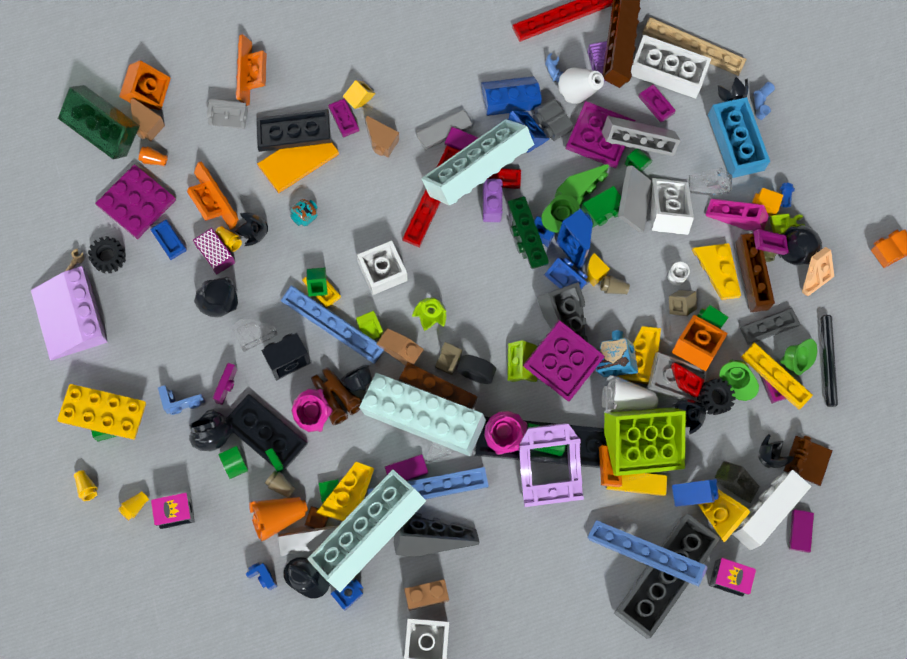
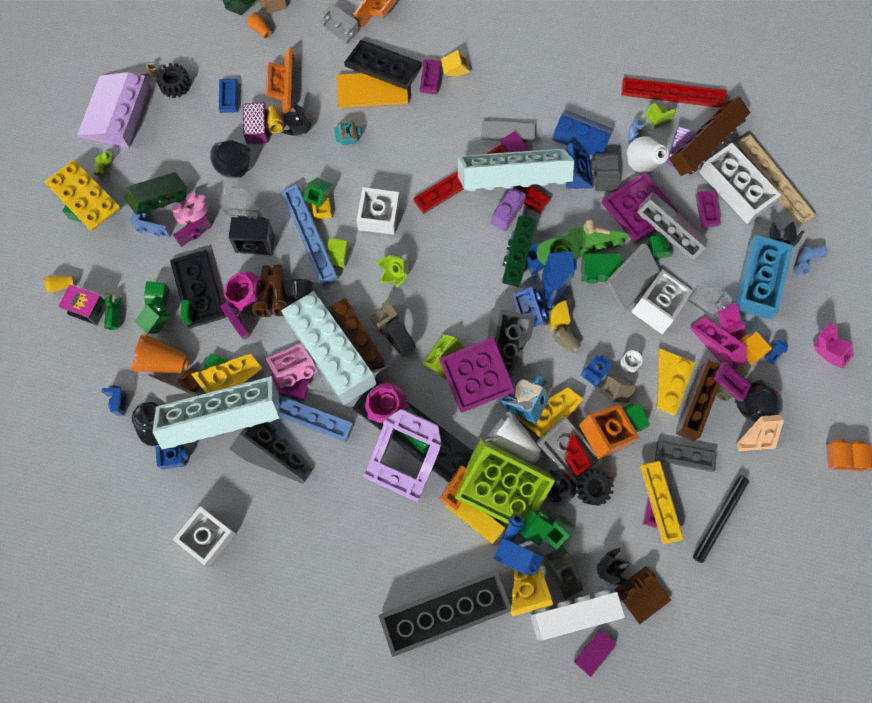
camera: 35 degrees right, 0 degrees up
yellow cone [74,470,98,501] -> none
magenta plate [95,164,176,240] -> none
black helmet [189,409,234,451] -> none
dark tan cone [265,470,295,498] -> none
medium nougat slope [366,116,399,157] -> none
medium nougat slope [376,328,424,366] -> none
medium nougat brick [404,579,449,611] -> none
medium blue plate [587,520,707,587] -> none
dark pink piece [709,558,756,597] -> none
bright green piece [719,359,759,401] -> none
lime plate [769,214,805,234] -> none
bright green piece [780,338,817,375] -> none
none -> lime arm [94,151,113,177]
none -> green bar [104,295,121,330]
none -> dark green brick [124,172,188,215]
none -> green brick [134,303,170,334]
none -> bright pink plate [172,192,210,224]
none -> magenta plate [221,302,249,340]
none -> bright pink plate [266,343,317,388]
none -> blue pin [503,515,524,541]
none -> green brick [520,509,554,546]
none -> green brick [545,515,575,550]
none -> blue brick [581,355,612,387]
none -> tan hand [584,220,610,235]
none -> lime panel [645,102,676,128]
none -> dark pink slope [718,303,746,340]
none -> dark pink brick [813,323,854,369]

